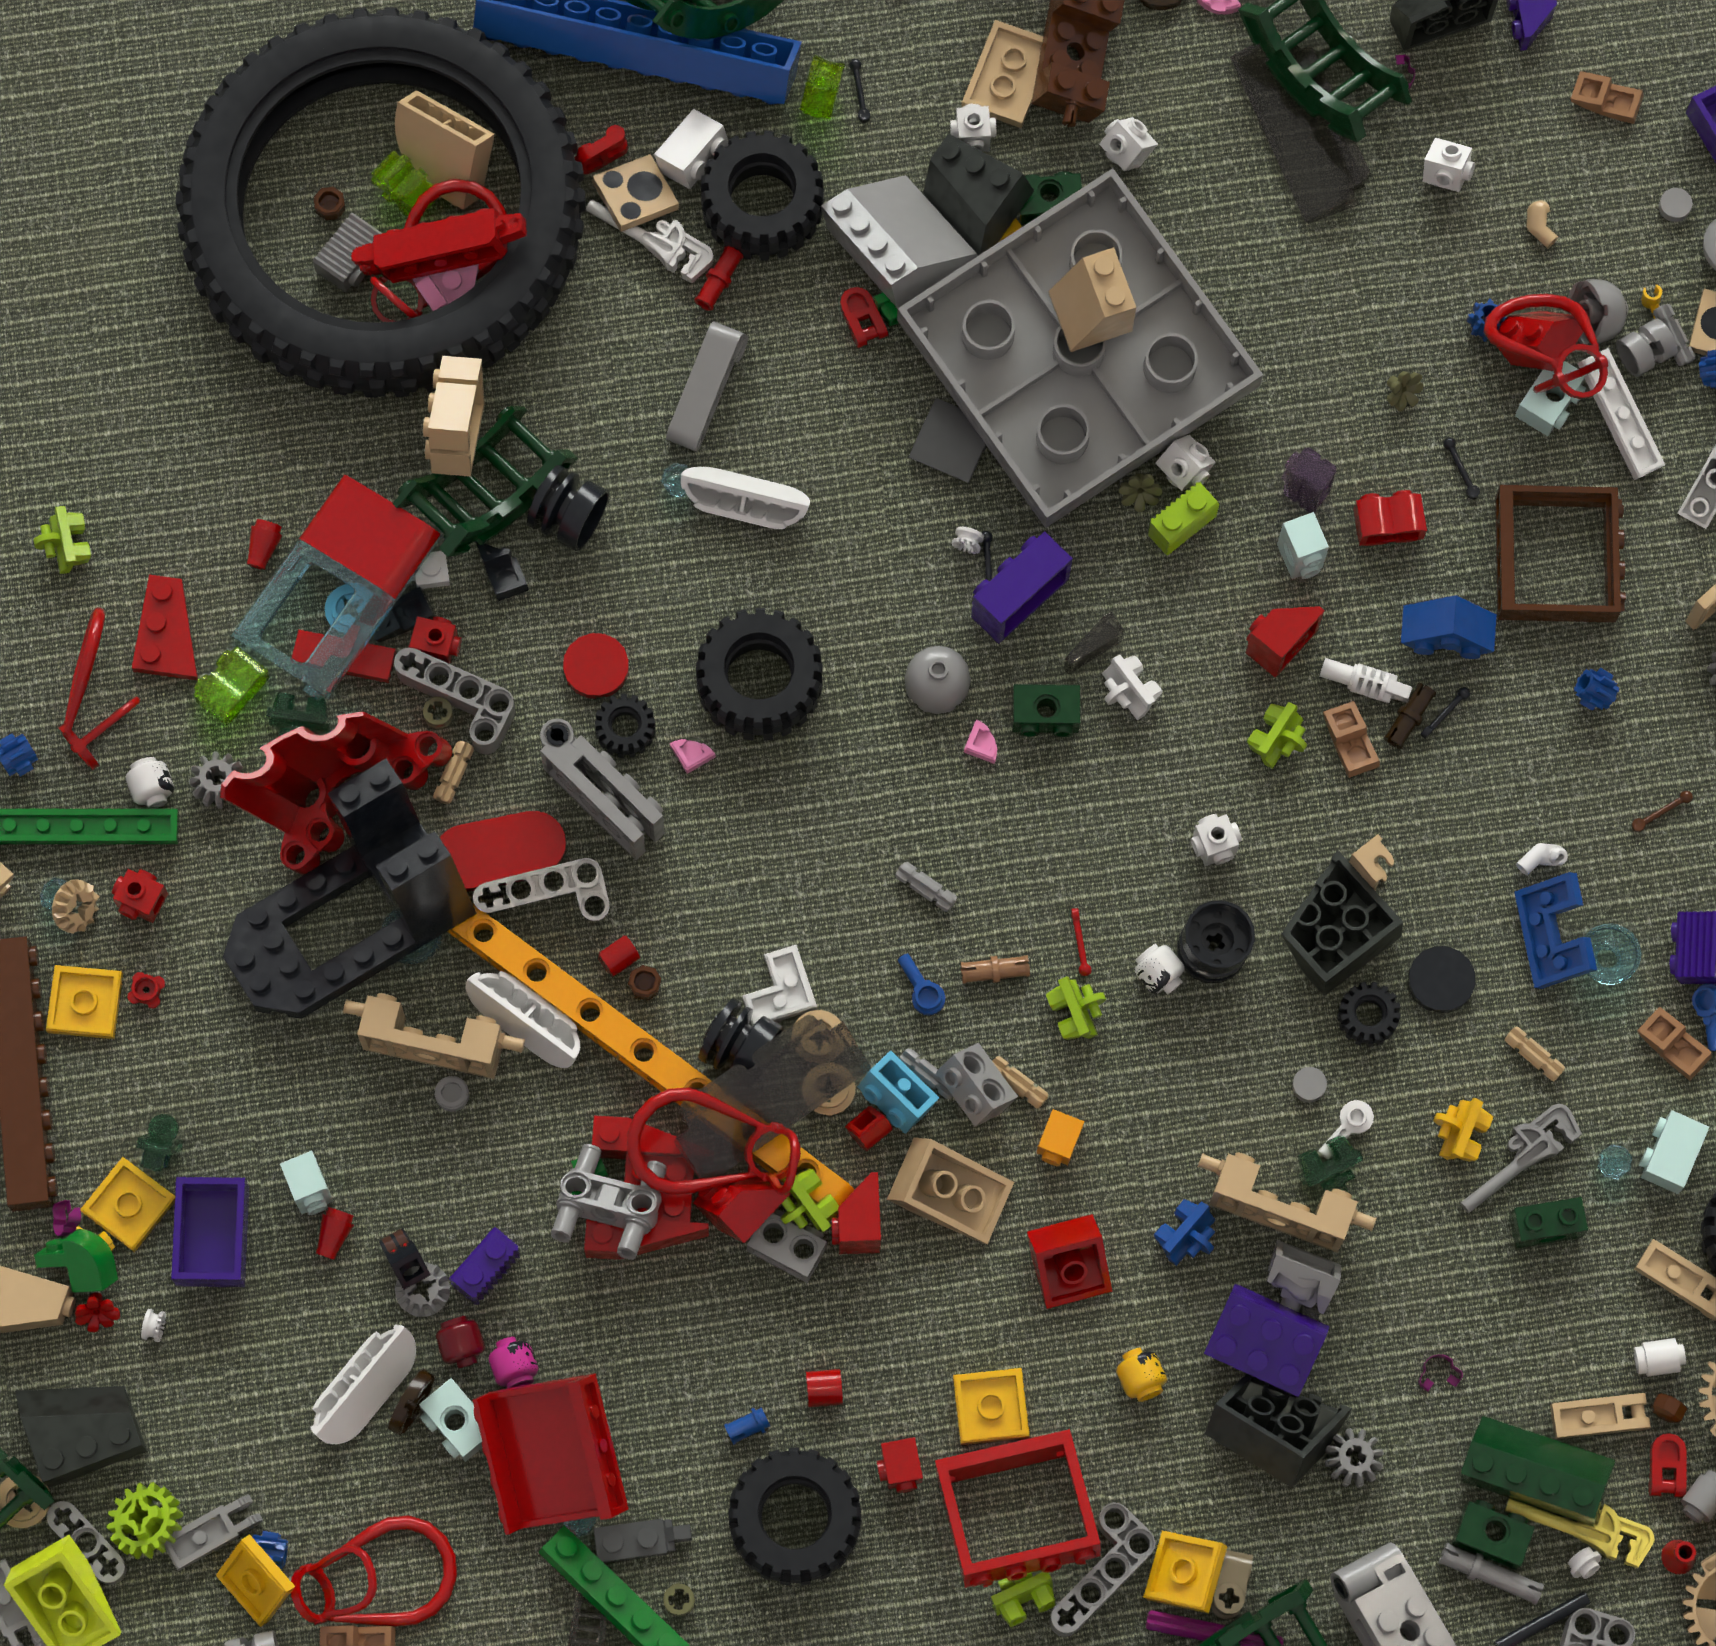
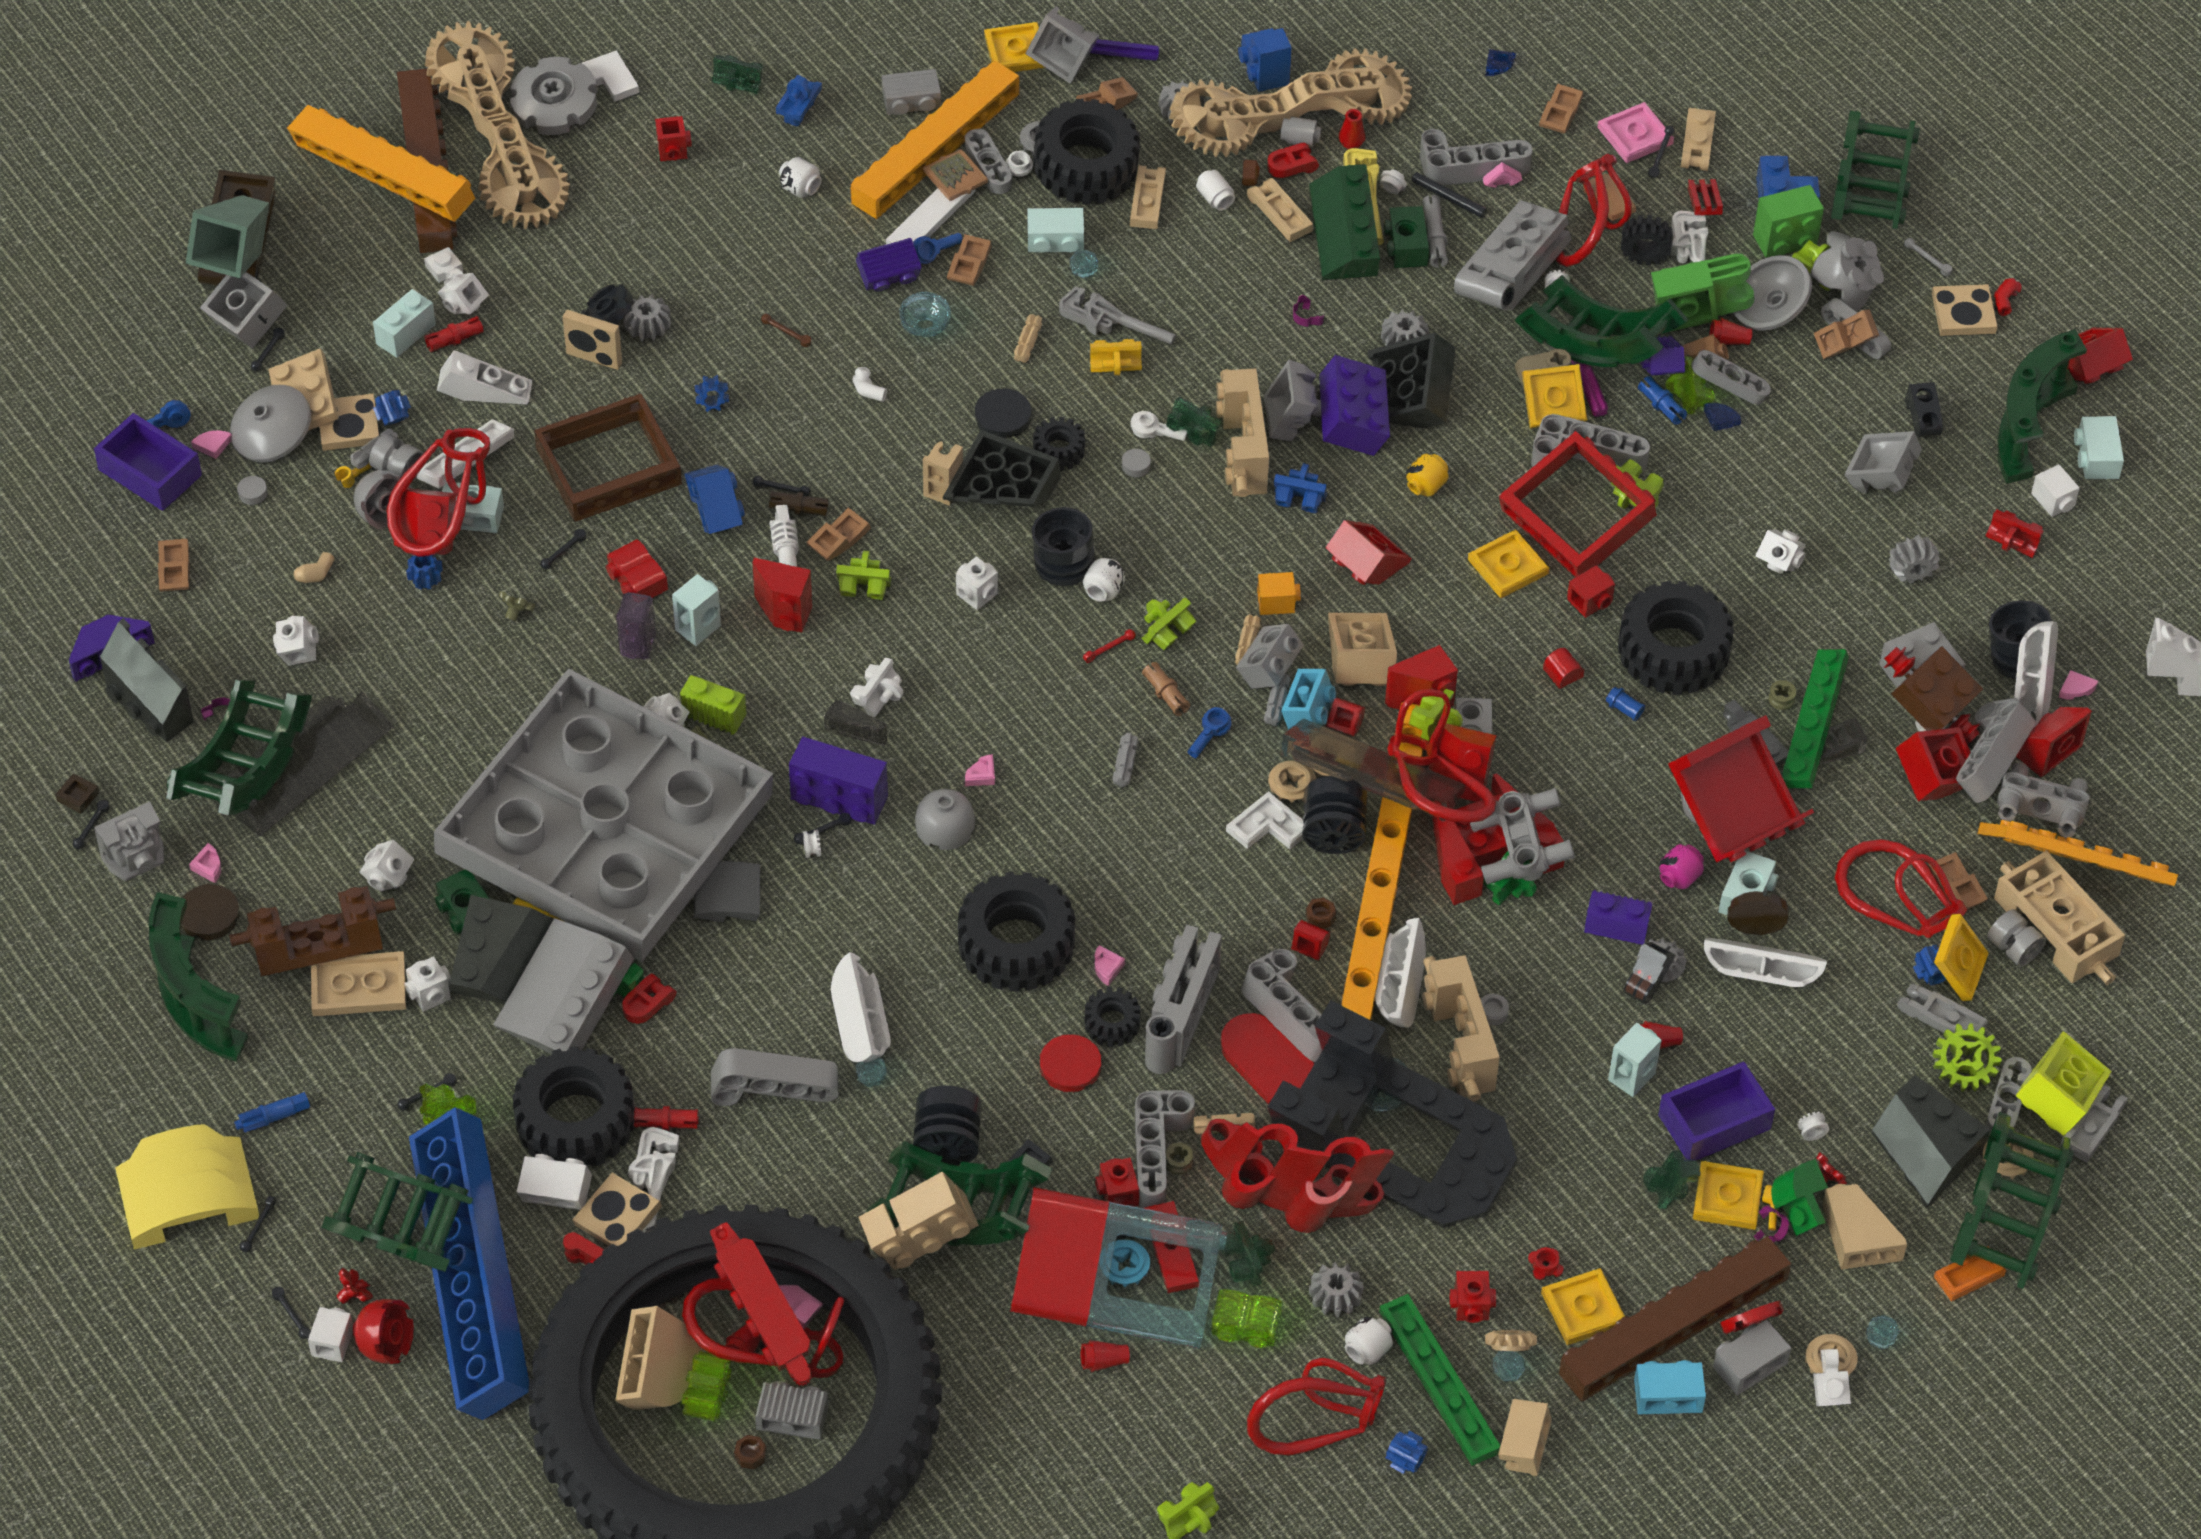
camera: 115 degrees left, 20 degrees down
red wing [132,575,198,681] -> none
dark red head [435,1315,485,1369] -> none
dark green brick [1012,684,1080,737] -> none
tan slope [1048,247,1137,352] -> none
dark green brick [1509,1197,1588,1249] -> none
blue plate [1514,872,1597,989] -> none

